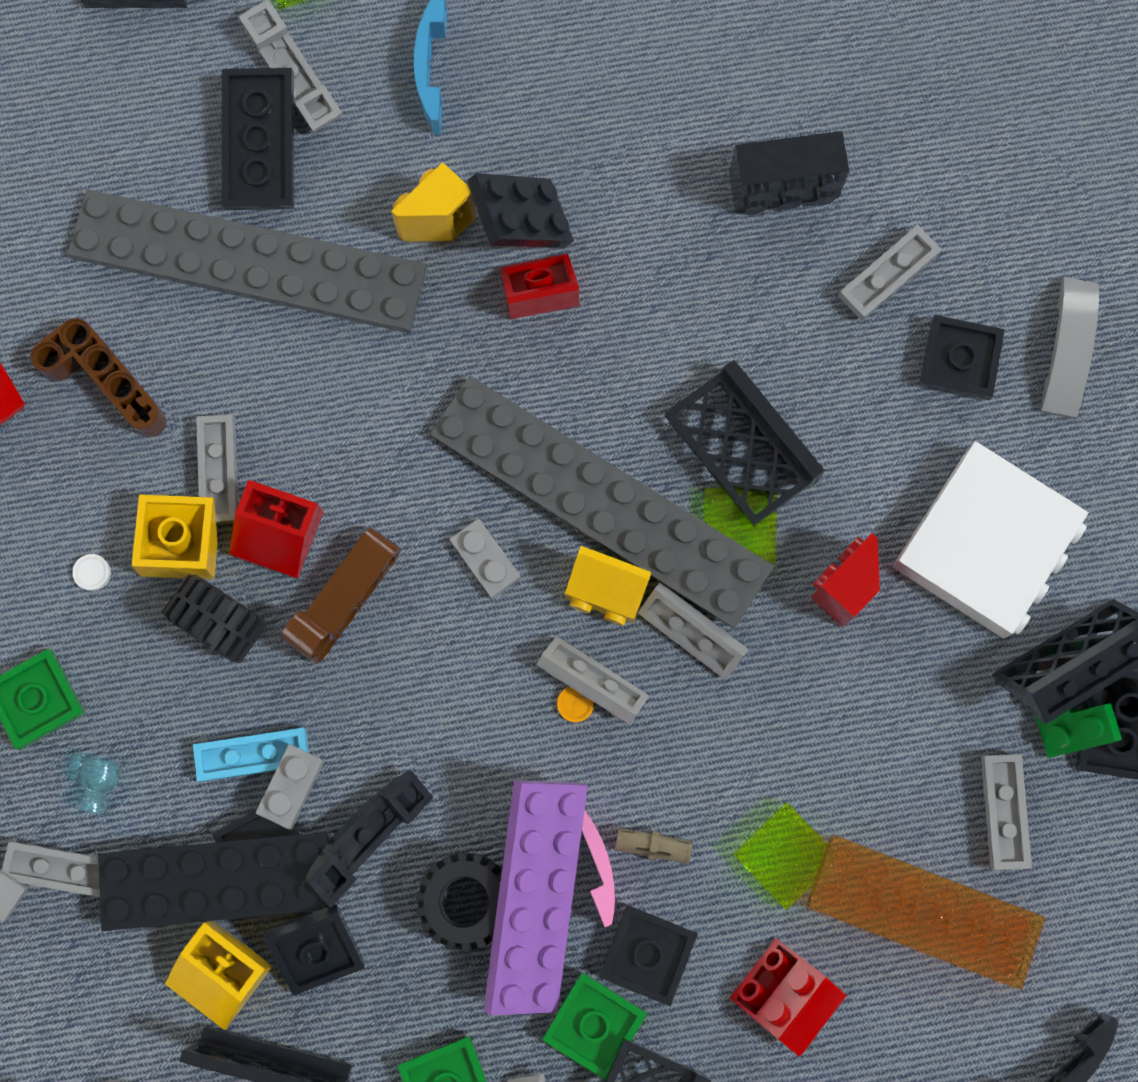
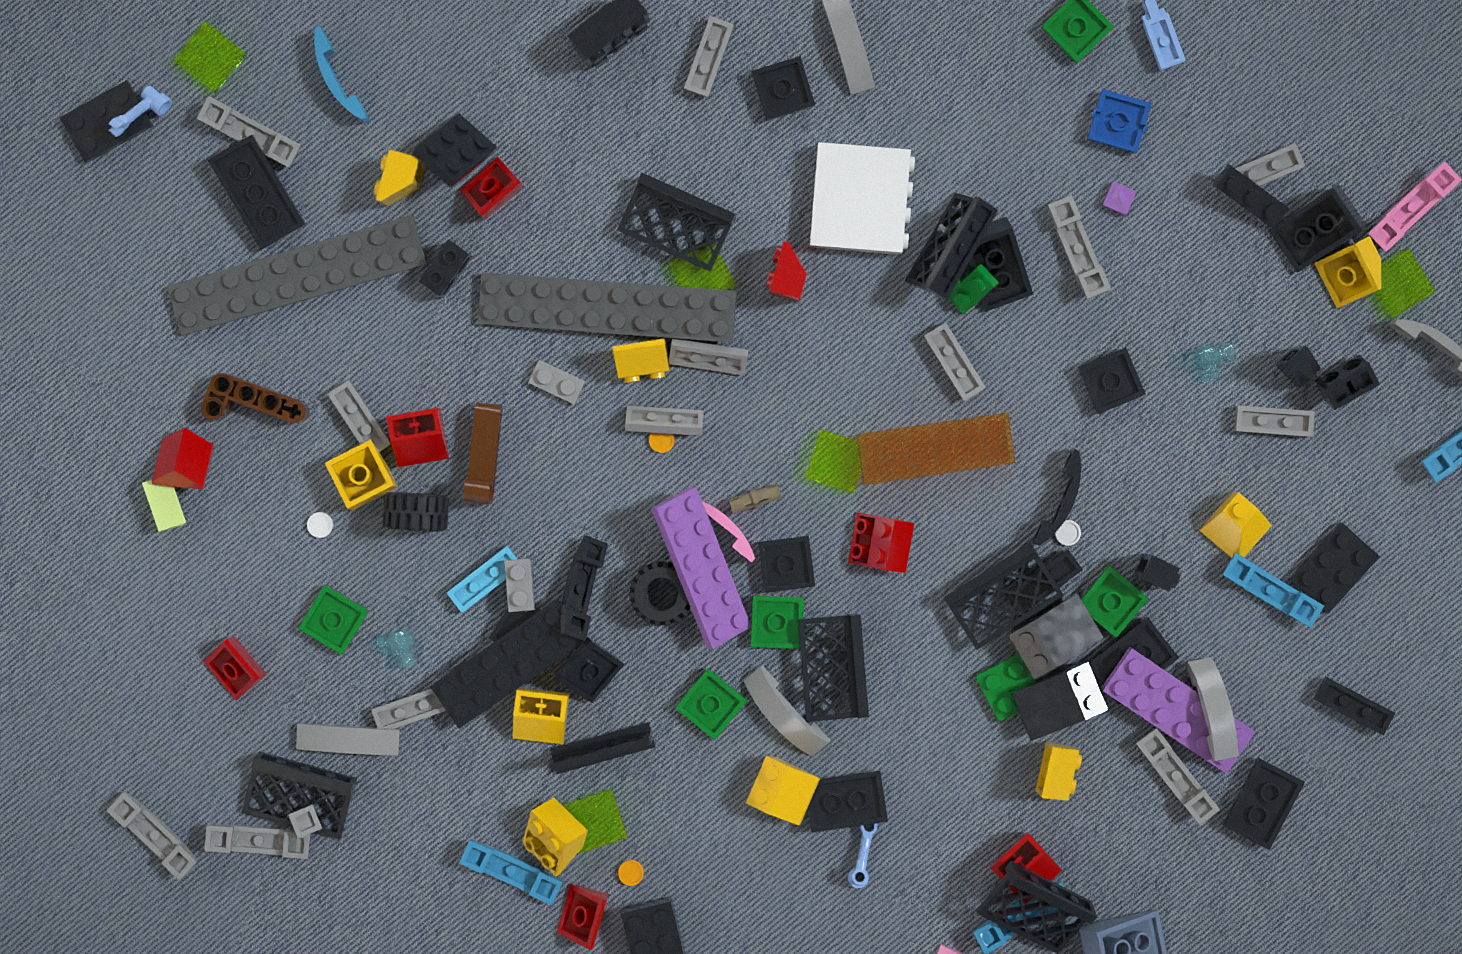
camera: 25 degrees left, 10 degrees up
none -> black brick [419,239,473,298]

